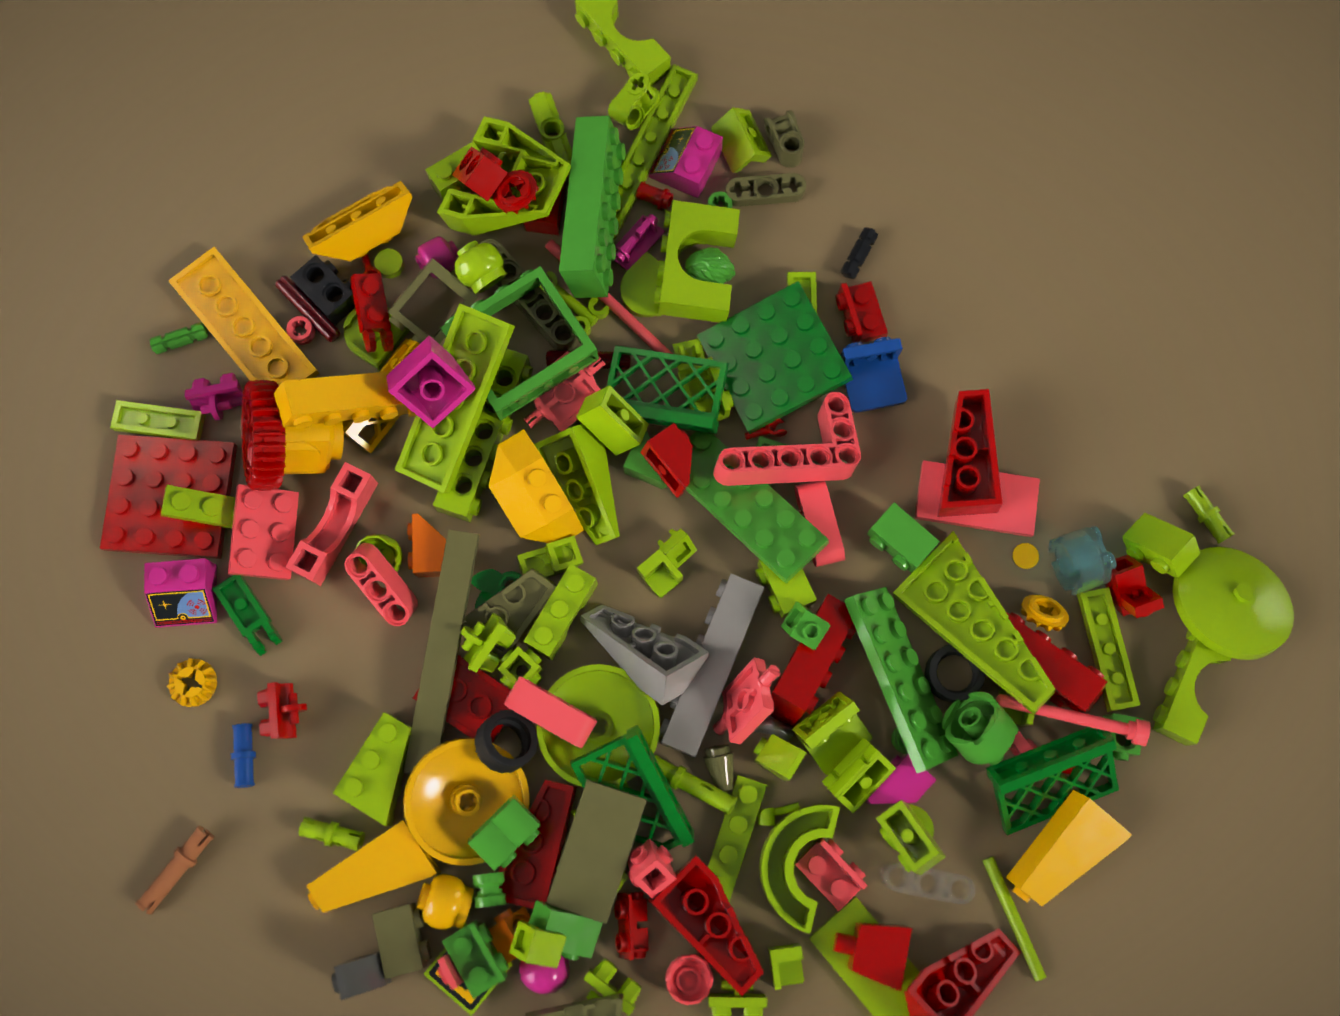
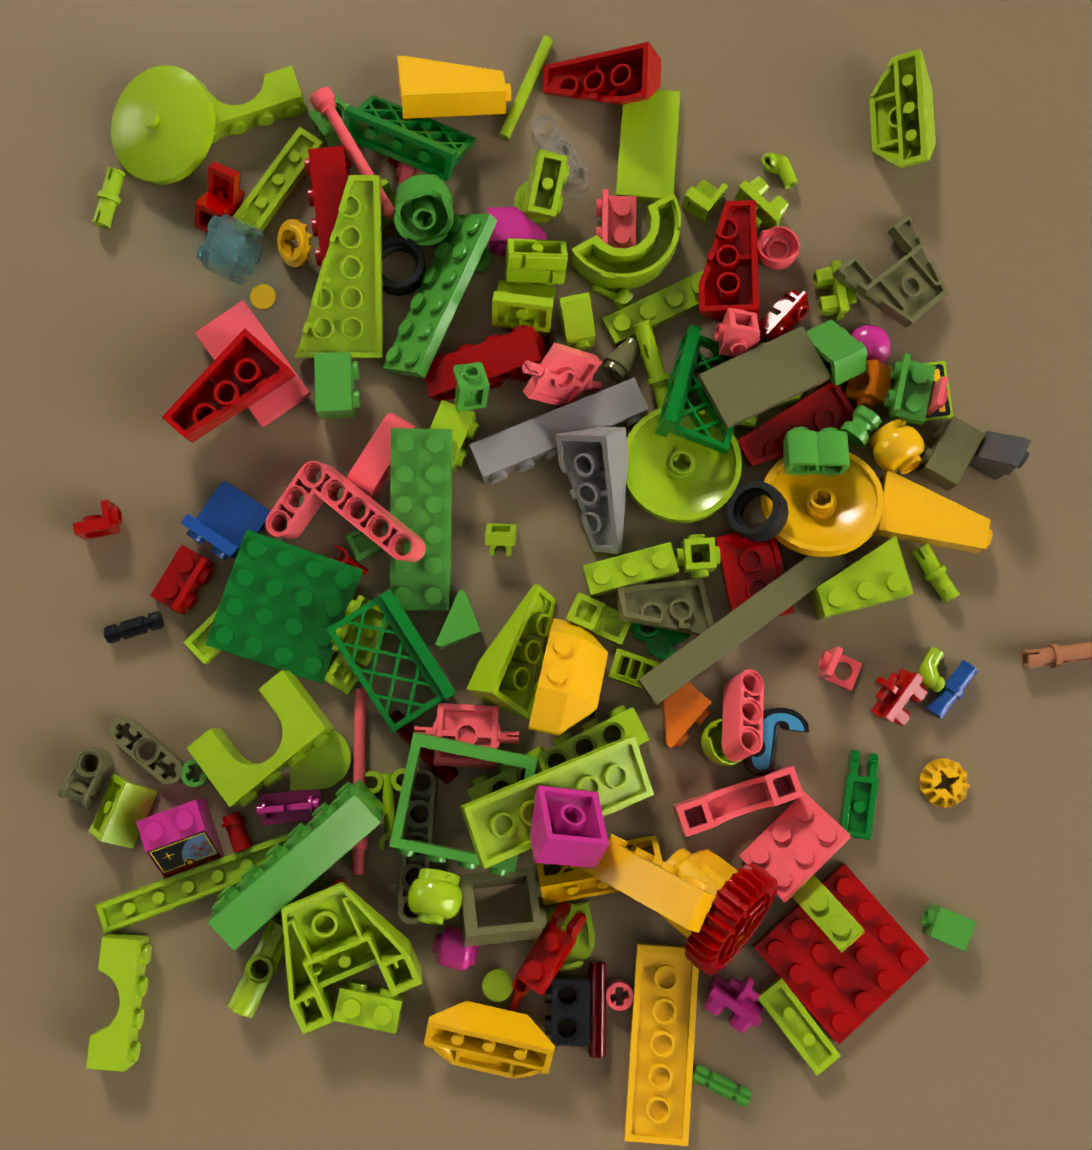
camera: 135 degrees left, 5 degrees up
slope [144,558,217,628] -> none
red brick [452,146,508,201] -> none
lime hips [461,613,516,673] -> none
red gear [493,170,539,214] -> none
coral beam [504,676,598,749] -> none
lime panel [509,921,566,968] -> none
lime brick [576,385,649,456] -> none
lime piece [608,72,660,130] -> none
lime panel [637,549,683,598] -> none
red slope [640,423,693,498] -> none
bright green hair [685,247,736,284] -> none
red torso [833,922,912,991] -> none
lime brick [1122,512,1200,579] -> none
none -> red bracket [73,499,123,540]
none -> lime slope [607,648,661,689]
none -> animal [743,708,809,775]
none -> coral bracket [817,646,862,691]
none -> lime arm [919,647,945,692]
none -> bright green brick [921,903,976,952]

